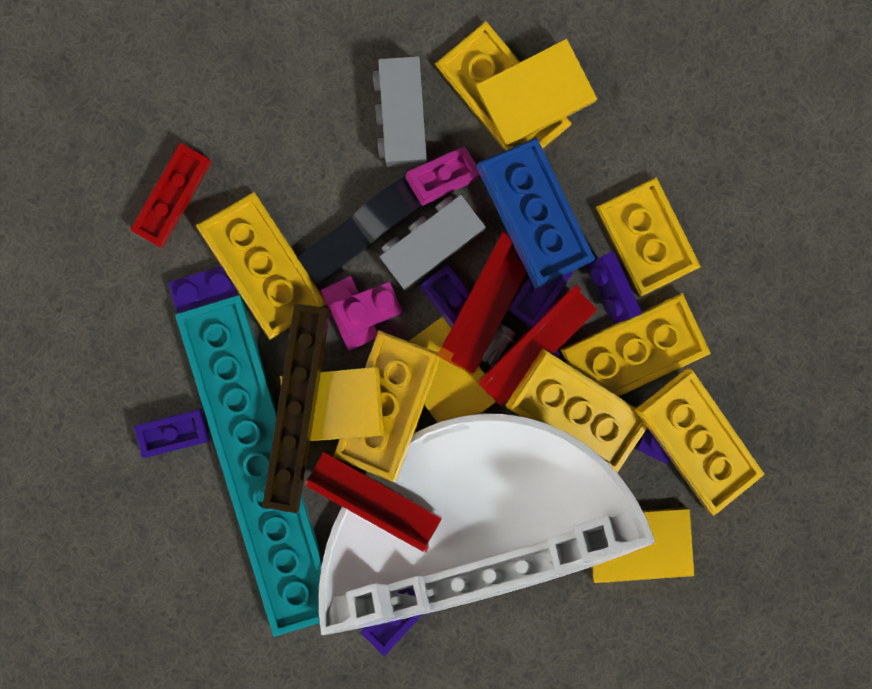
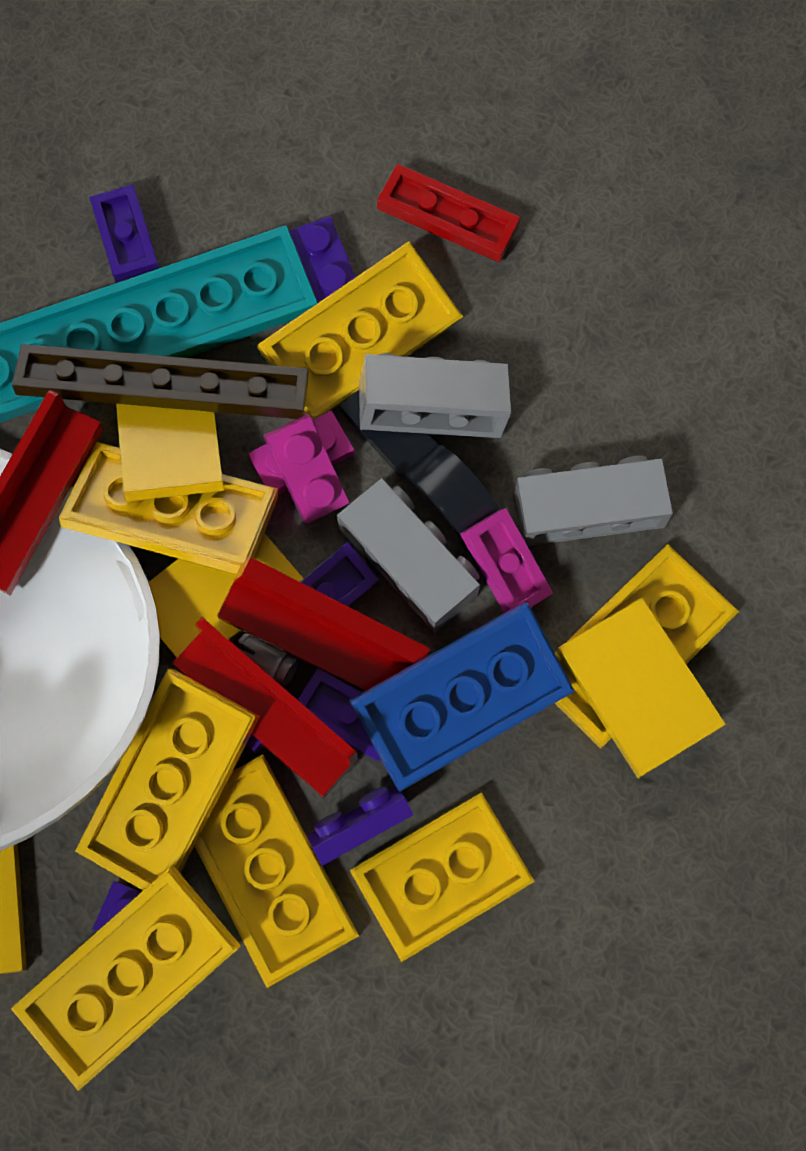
camera: 85 degrees right, 15 degrees down
none -> light grey brick [359,353,511,438]

